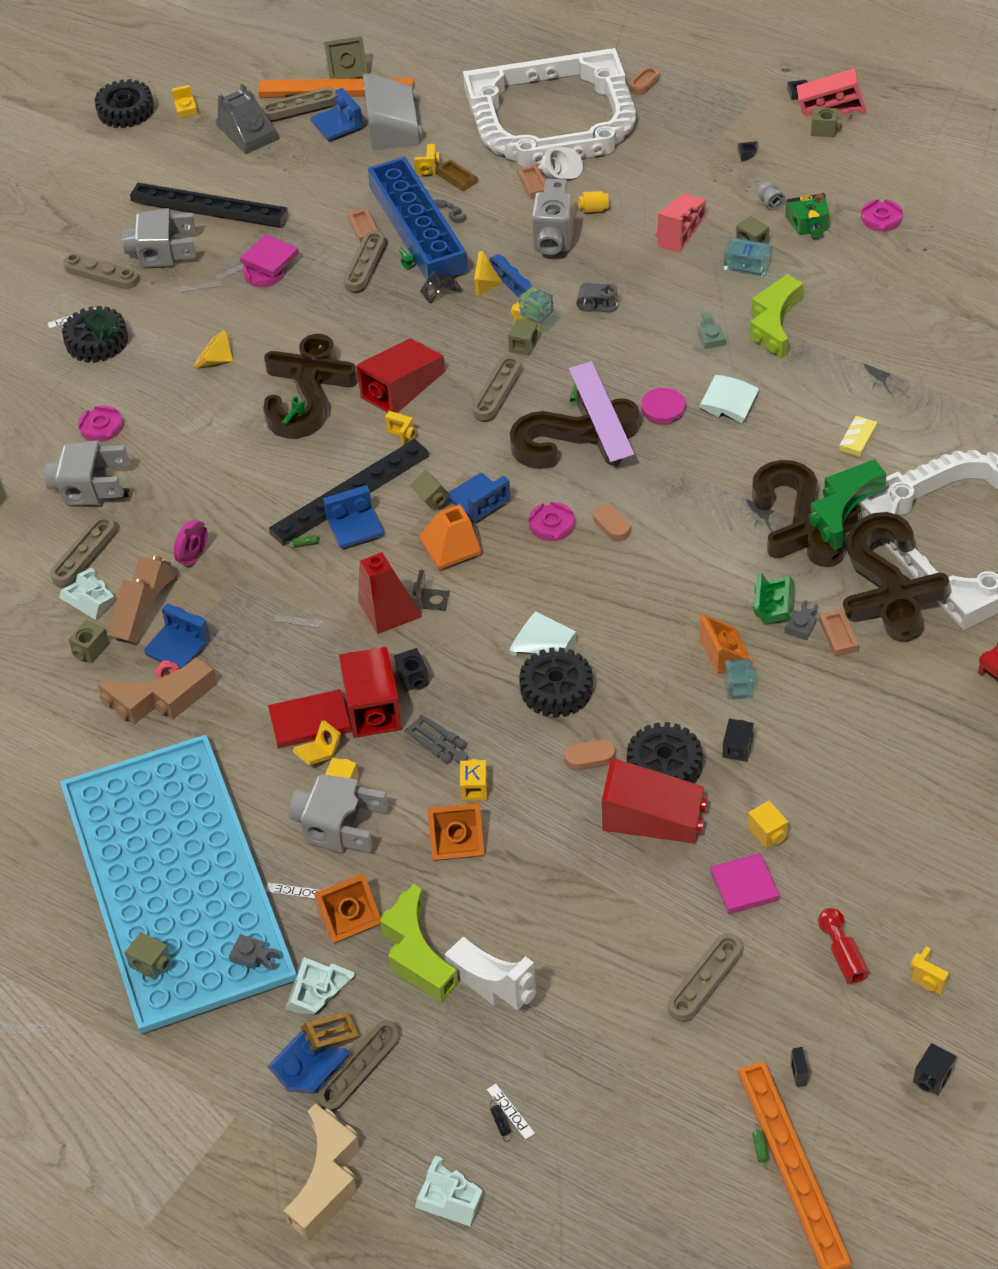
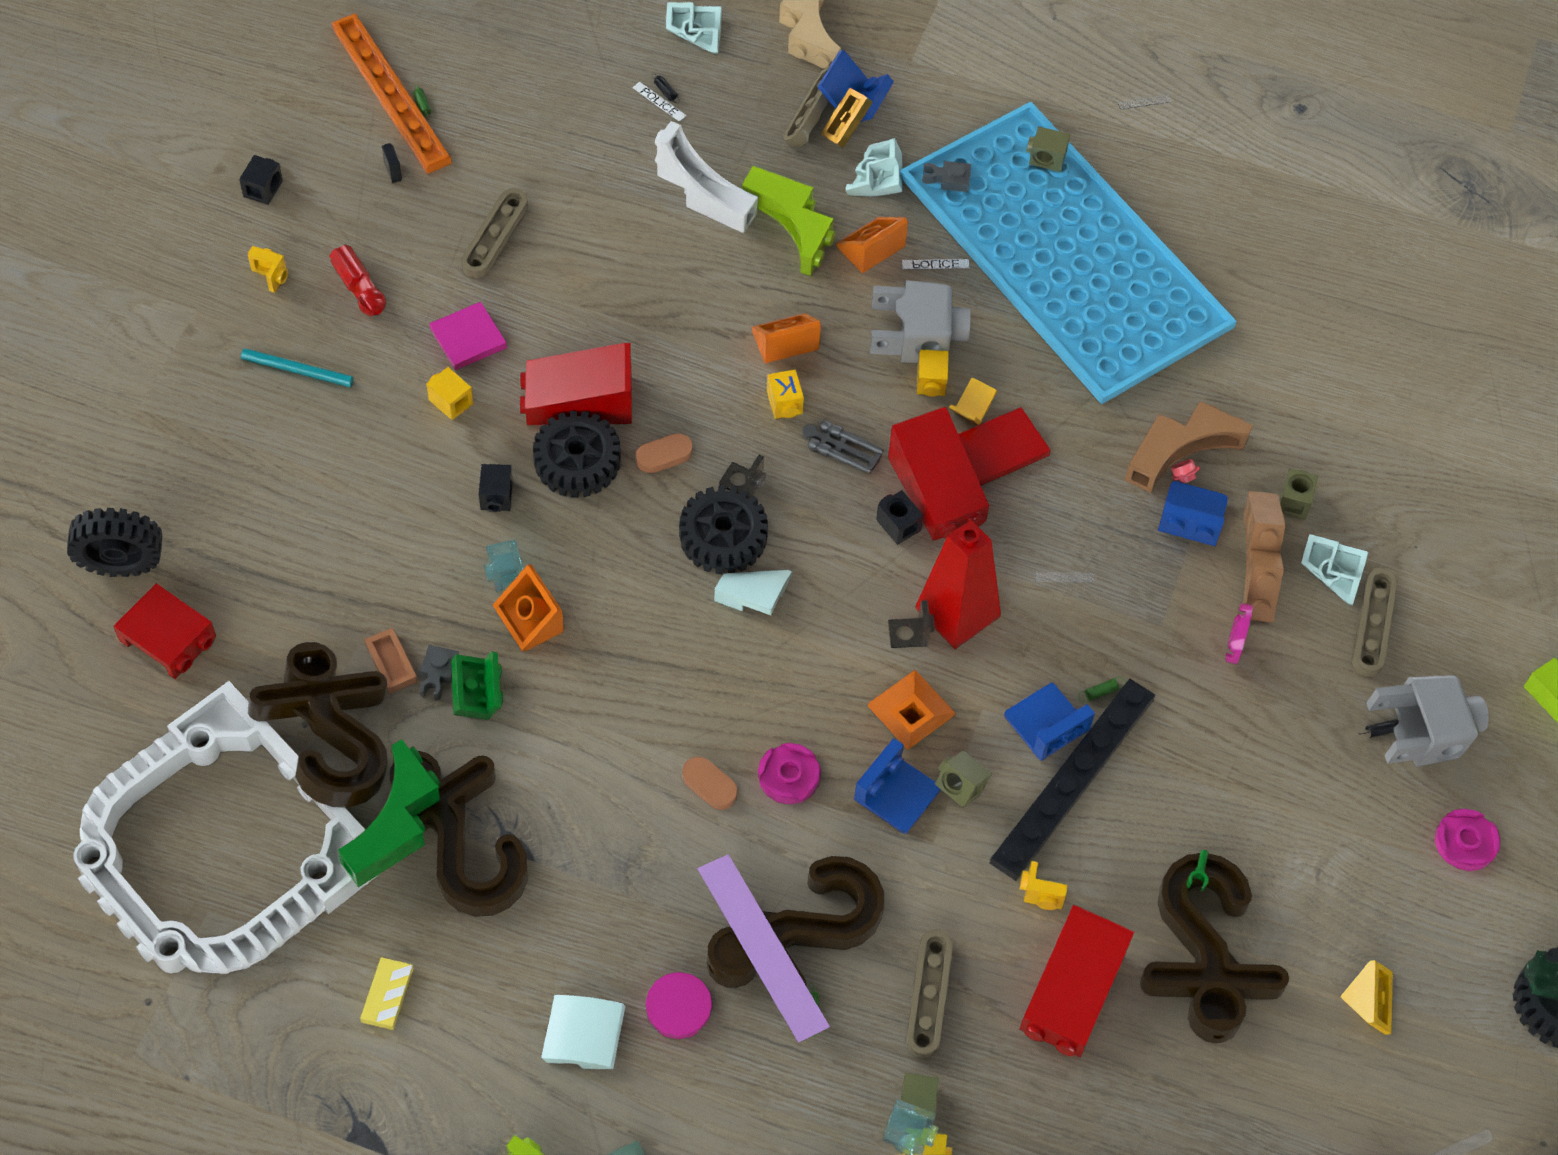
camera: 160 degrees right, 10 degrees up
none -> teal bar [241,348,354,388]
none -> clear smoke bracket [719,455,766,498]

